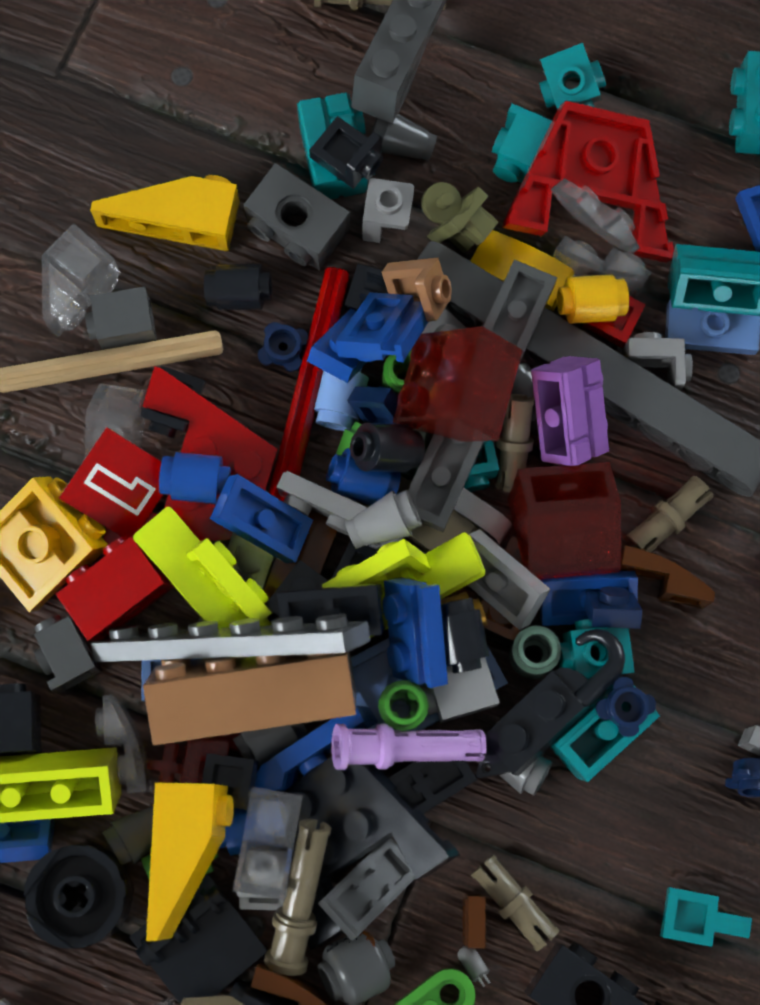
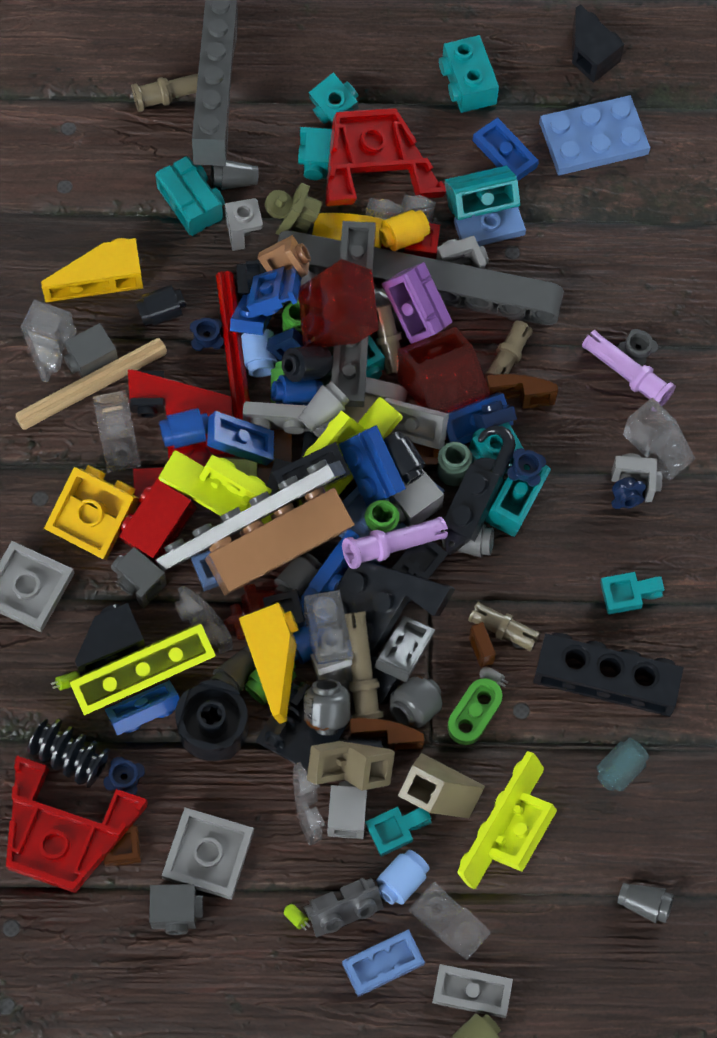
camera: 20 degrees left, 10 degrees down
red sticker [59,427,163,538] -> none
dark grey brick [243,163,350,271] -> none
black bracket [309,116,383,189] -> none
clear slope [550,178,640,253] -> none
none -> dark grey head [304,679,350,735]

